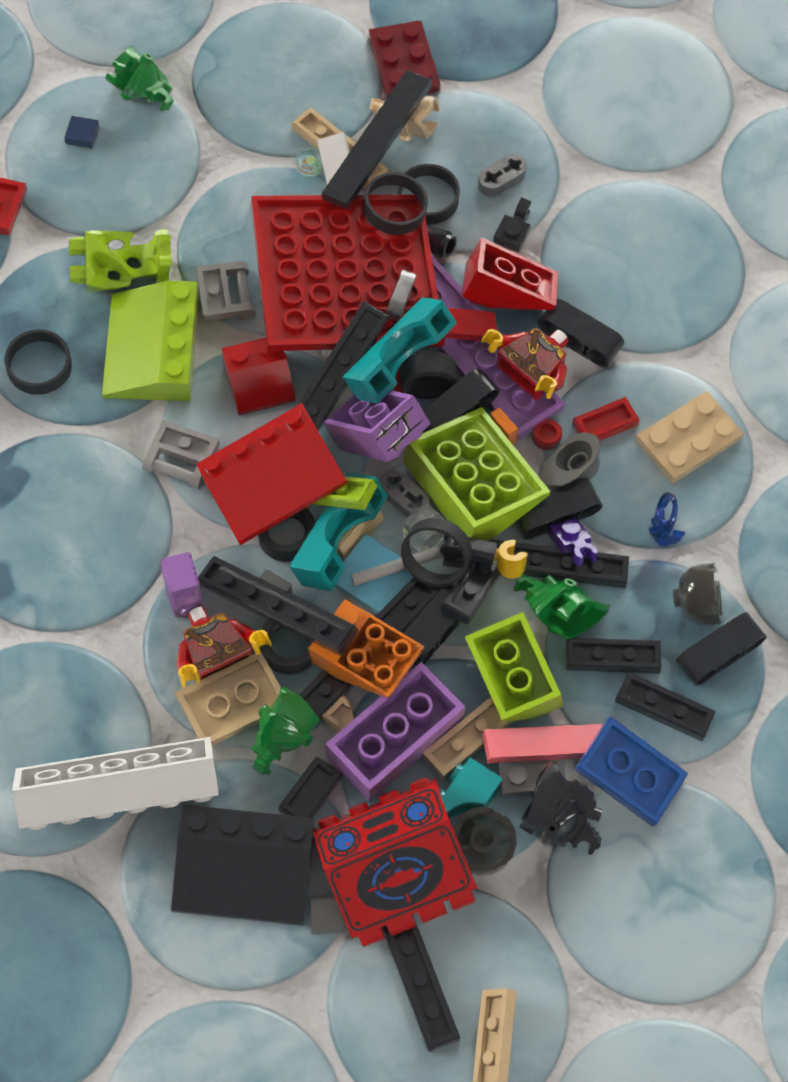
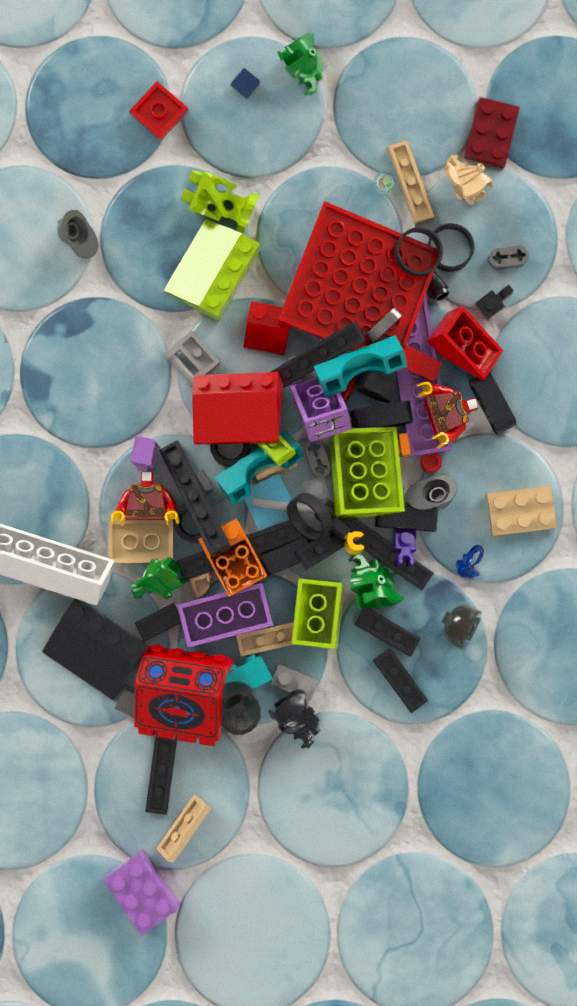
camera: 25 degrees right, 20 degrees up
black tyre [4,329,72,395] -> none
light grey plate [196,261,256,322] -> none
white tile [317,132,350,184] -> none
black tile [322,70,432,210] -> none
coral tile [482,724,603,763] -> none
red tile [572,397,640,441] -> none
blue tile [574,716,688,827] -> none
black beam [676,612,767,686] -> none

